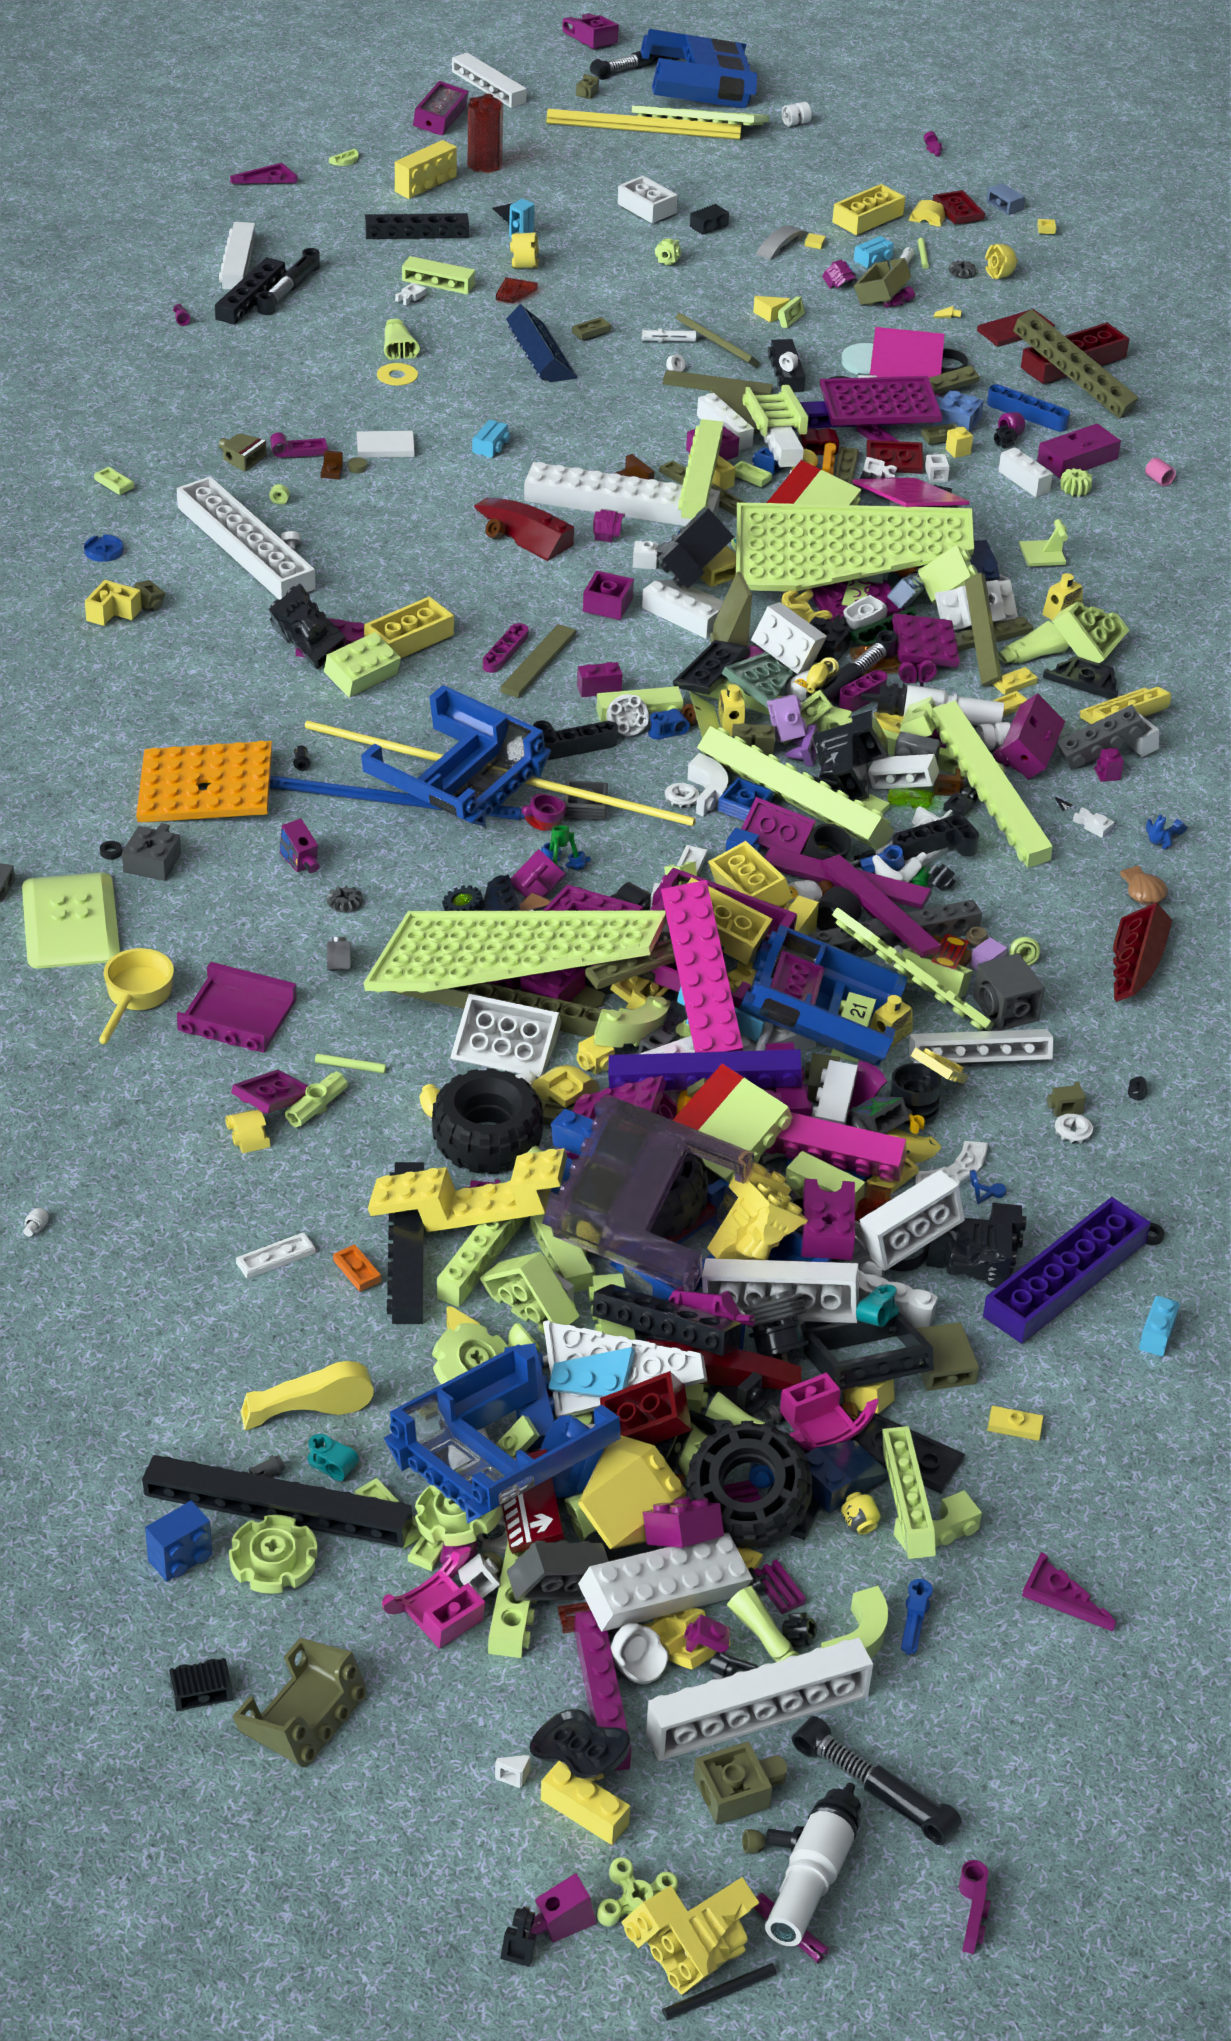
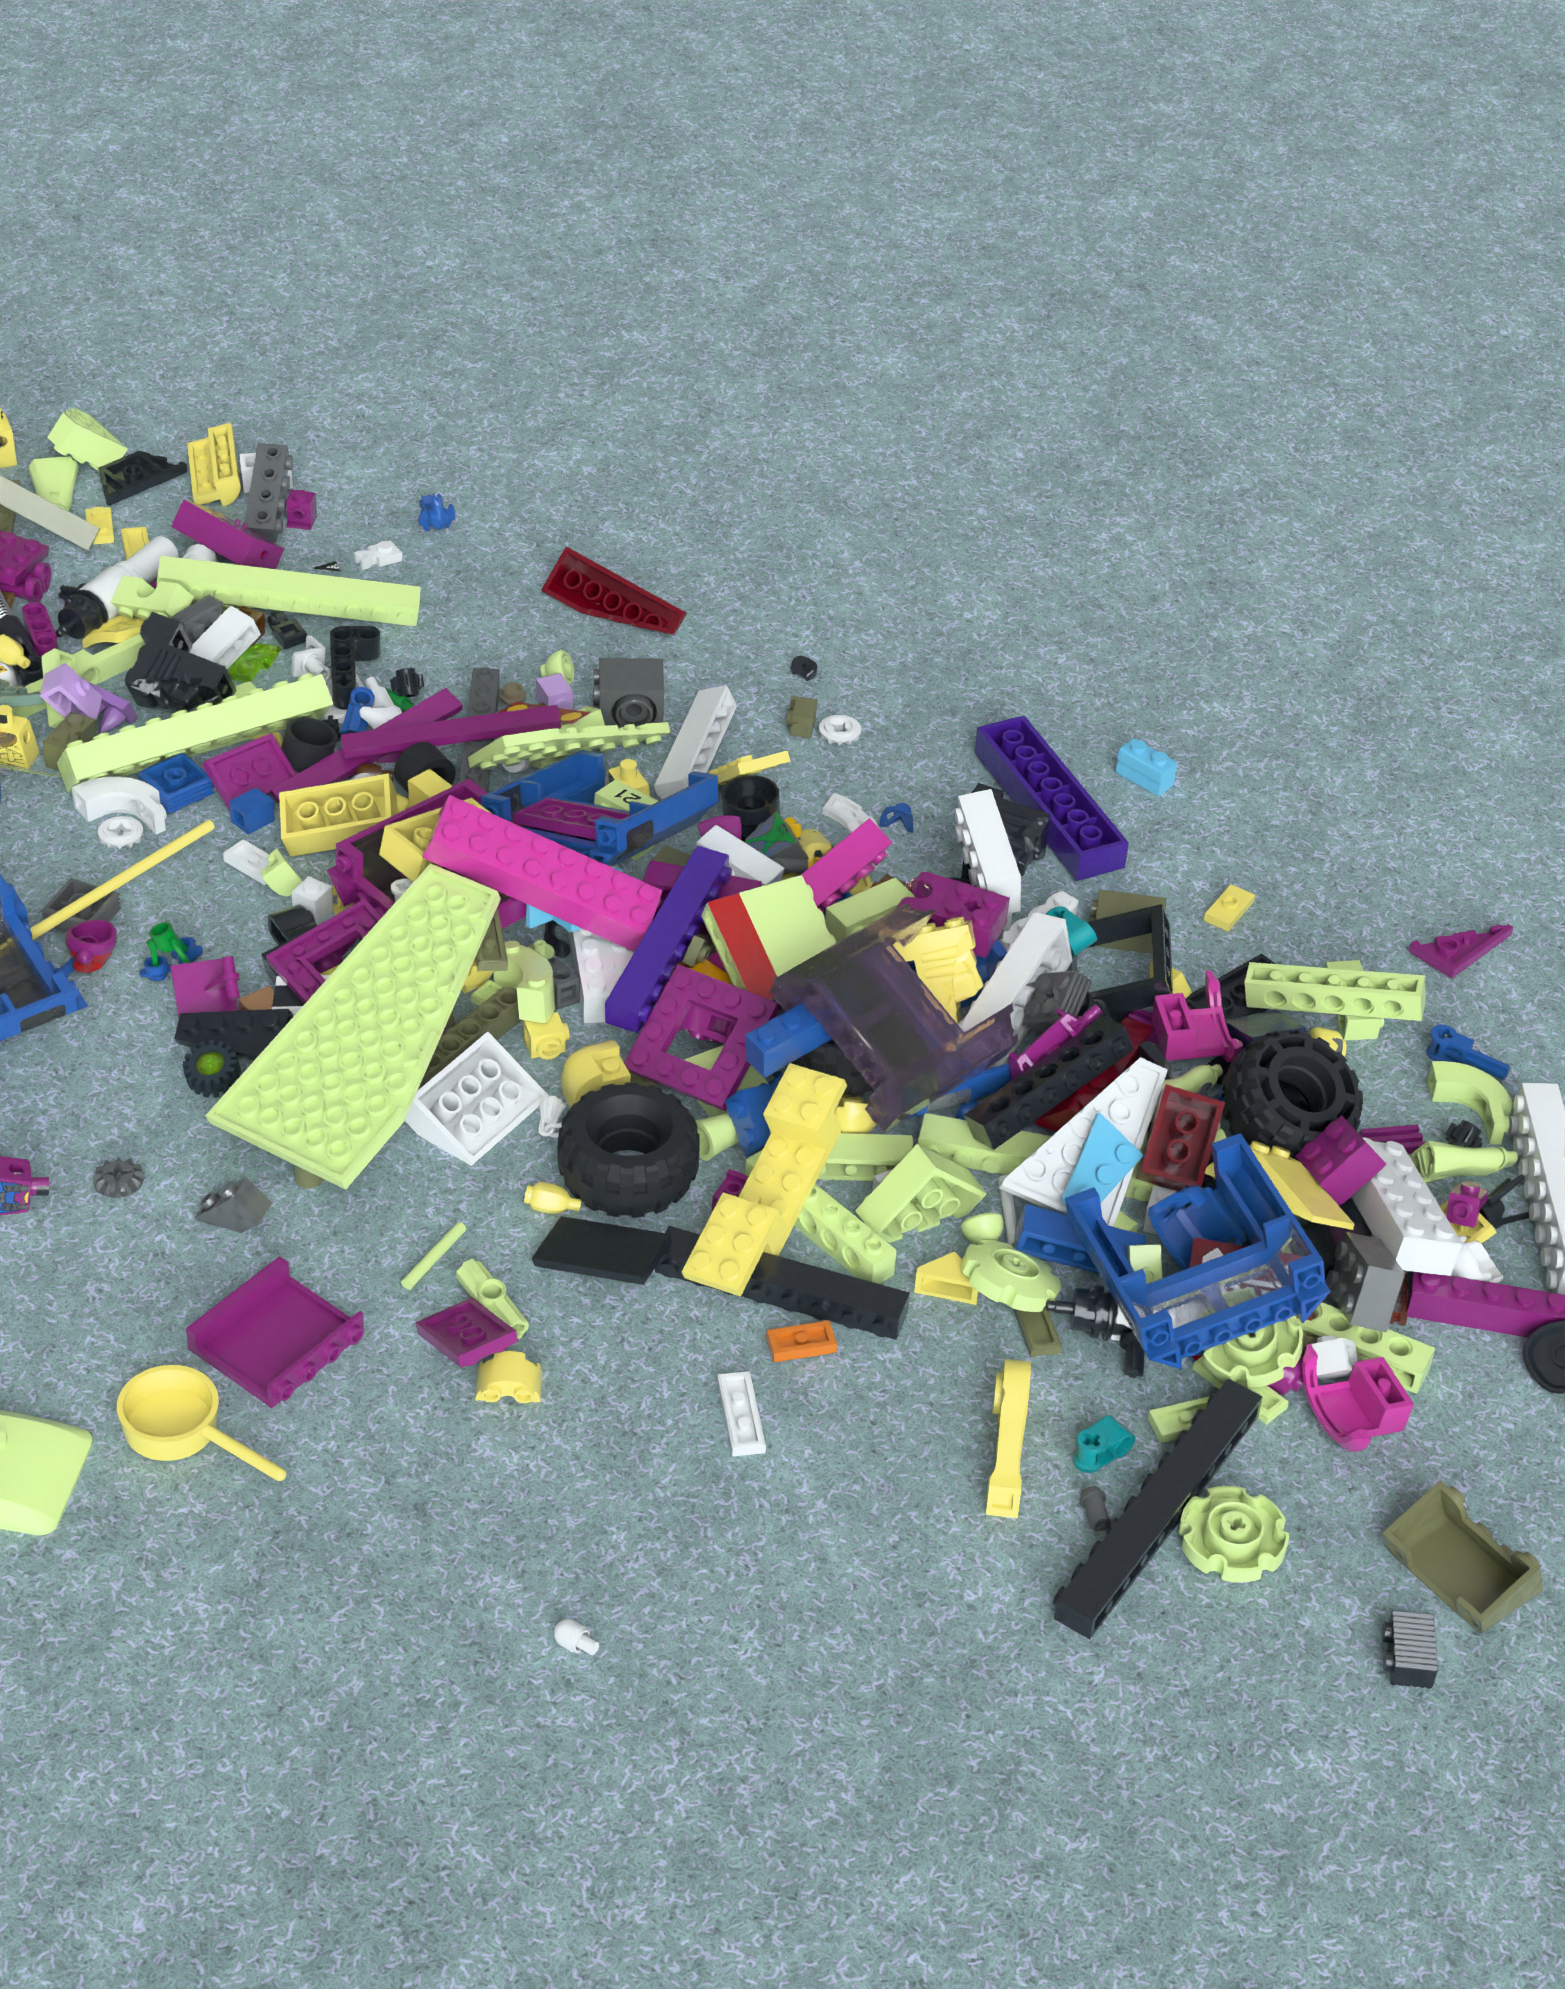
camera: 70 degrees left, 0 degrees up
blue brick [145,1500,212,1582] -> none
medium nougat animal [1120,866,1168,906] -> none
none -> black tile [532,1216,672,1285]

